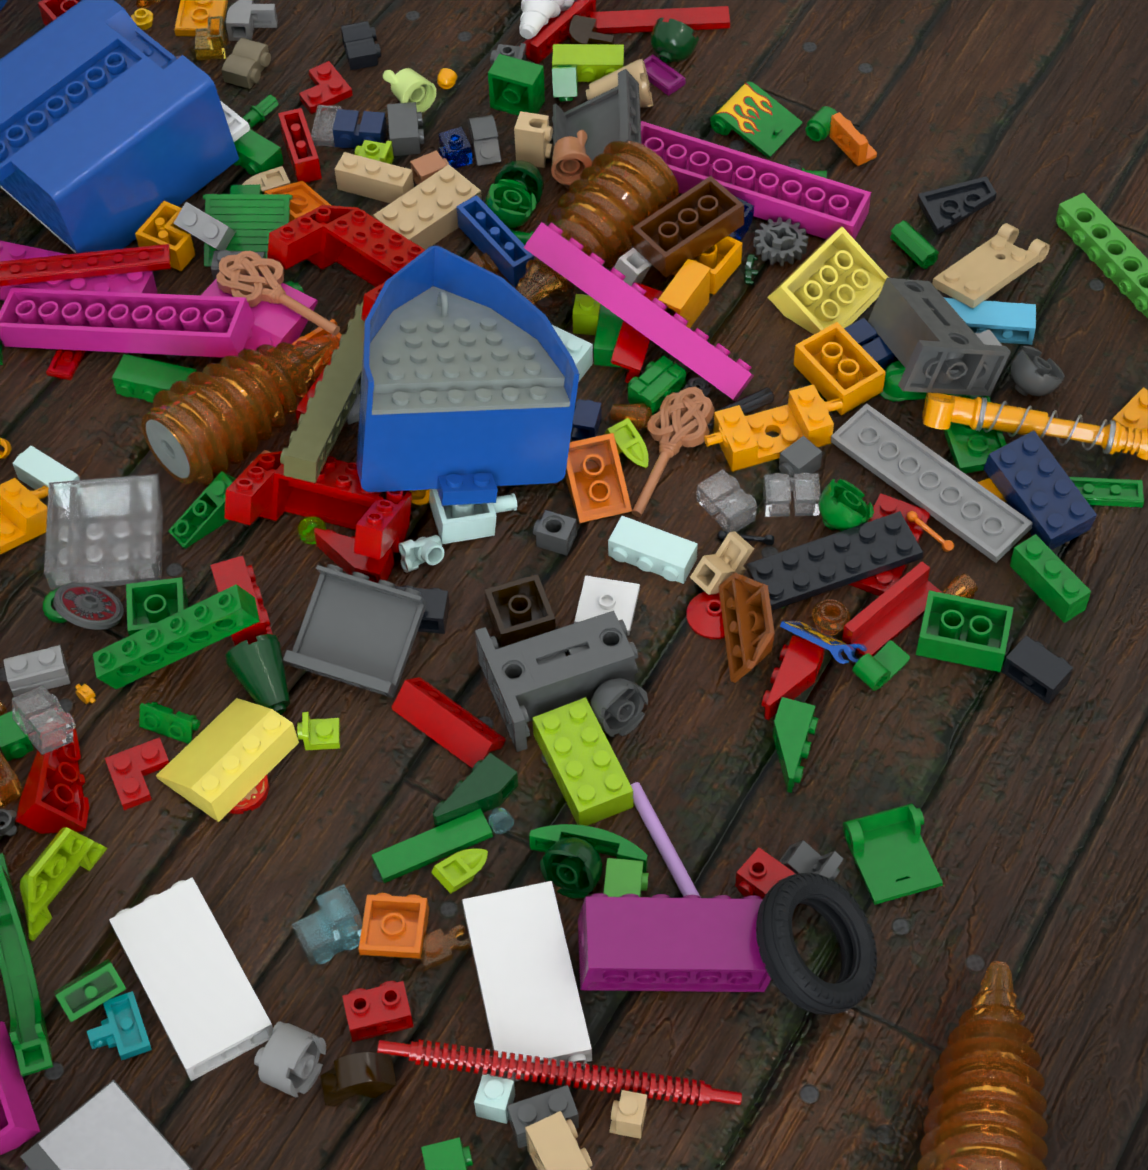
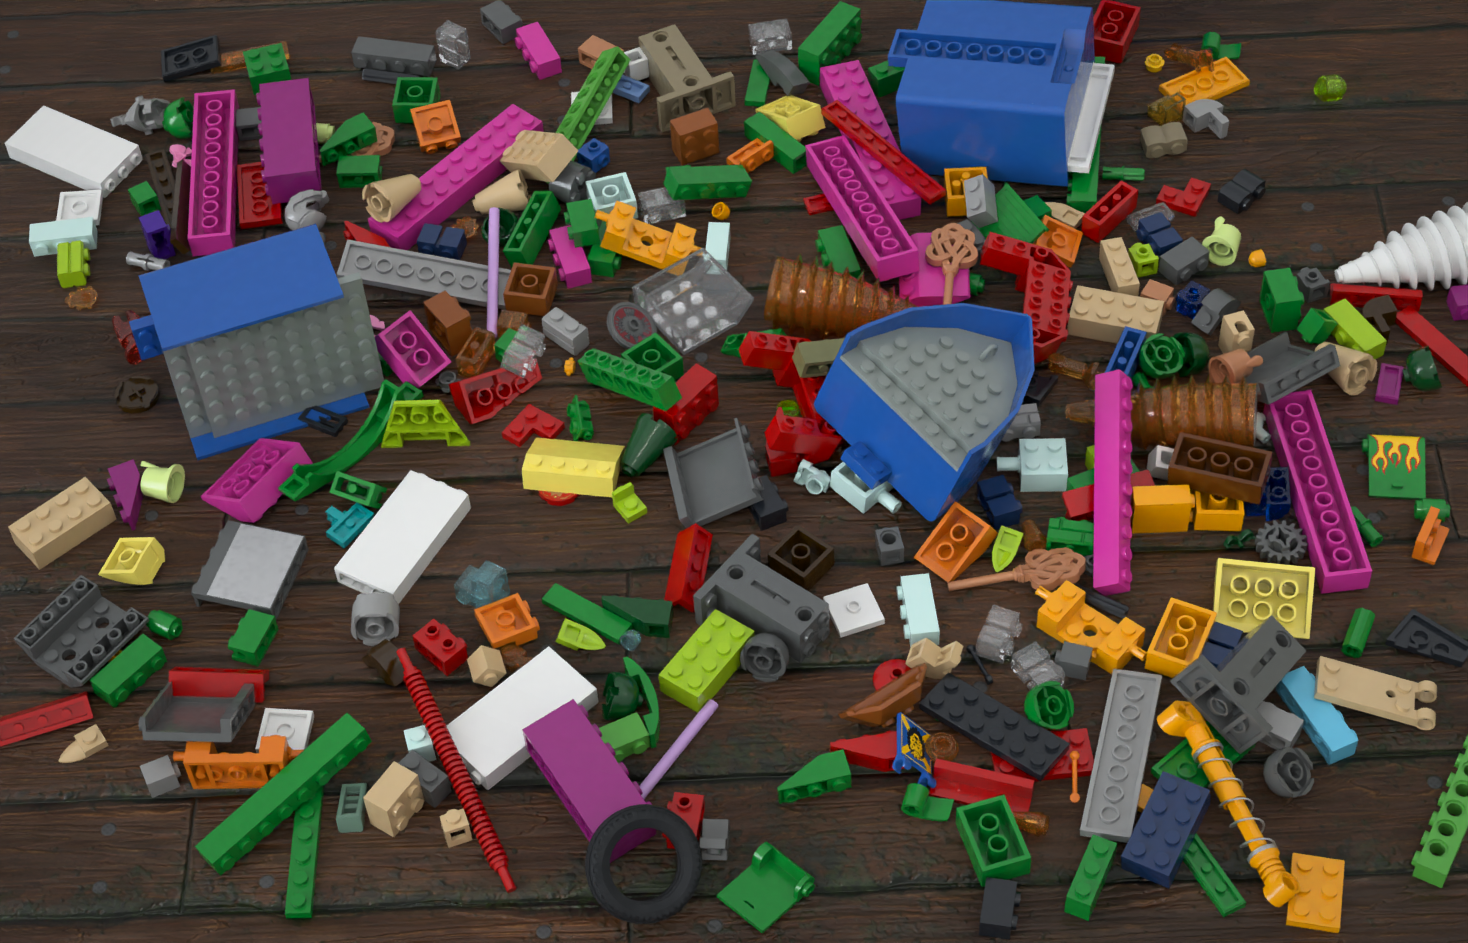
camera: 60 degrees right, 5 degrees down
none -> tan brick [467,645,506,687]

